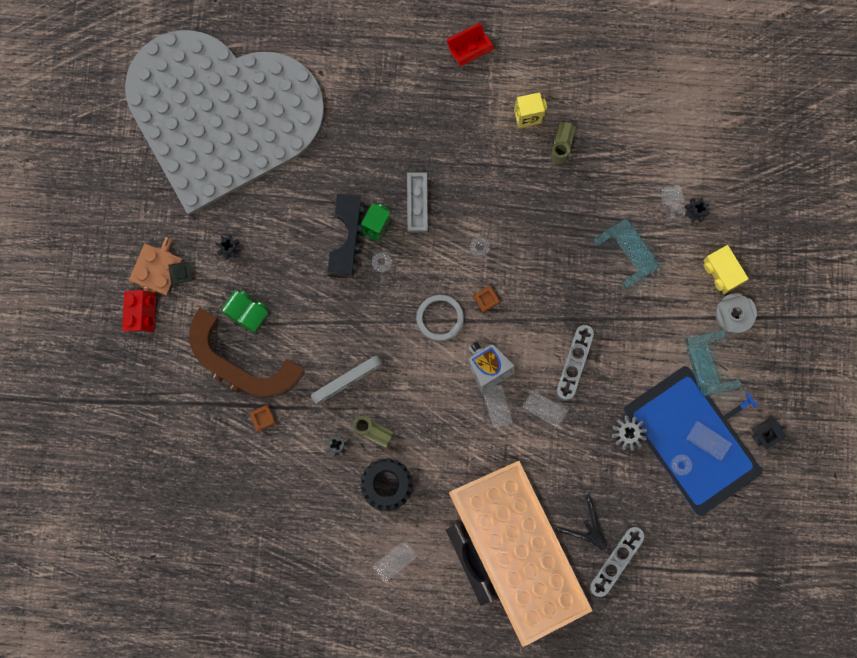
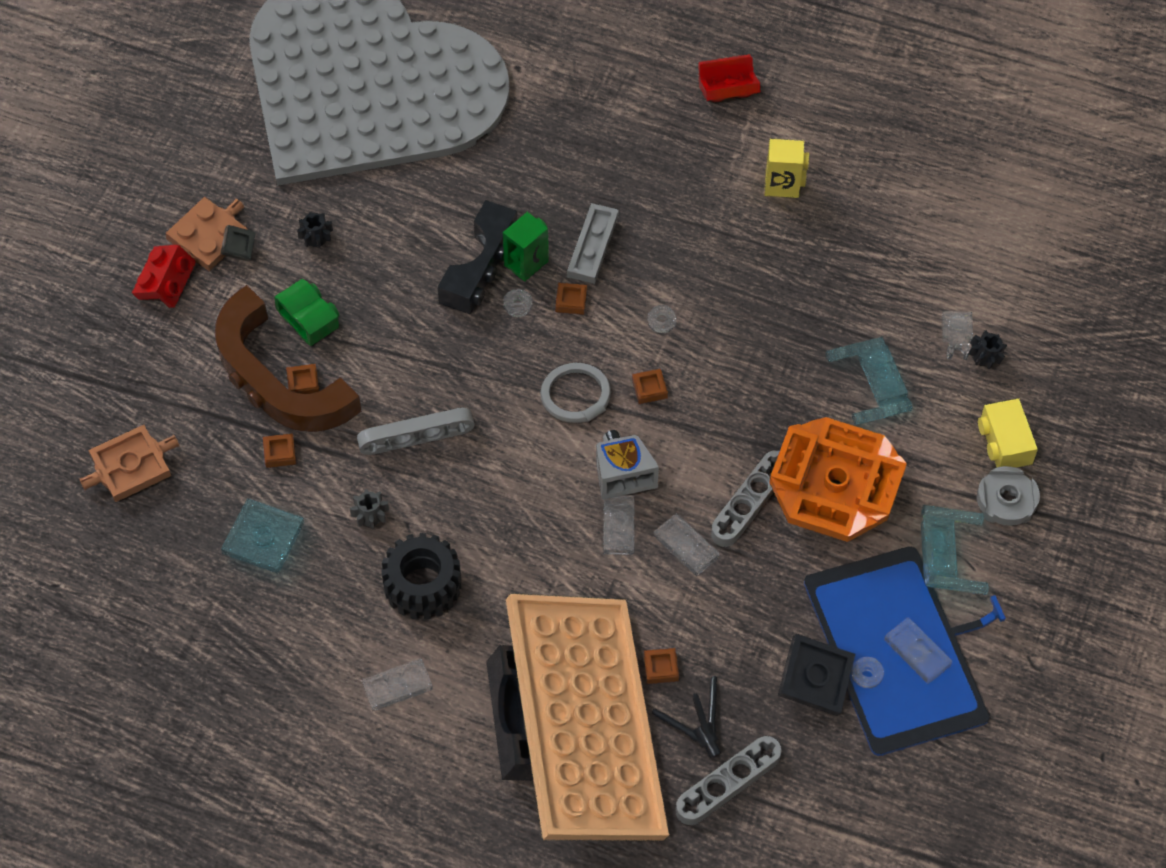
camera: 20 degrees right, 20 degrees down
olive piece [353,416,394,448] -> none
olive piece [551,122,576,164] -> none
light grey gear [612,416,647,451] -> none
black brick [751,415,787,450] -> none
none -> nougat plate [79,425,179,502]
none -> clear light blue plate [221,498,304,574]
none -> dark orange tile [286,364,319,394]
none -> dark orange tile [555,283,587,315]
none -> dark orange tile [644,648,679,684]
none -> orange piece [770,417,907,542]
none -> black hinge [777,634,855,716]

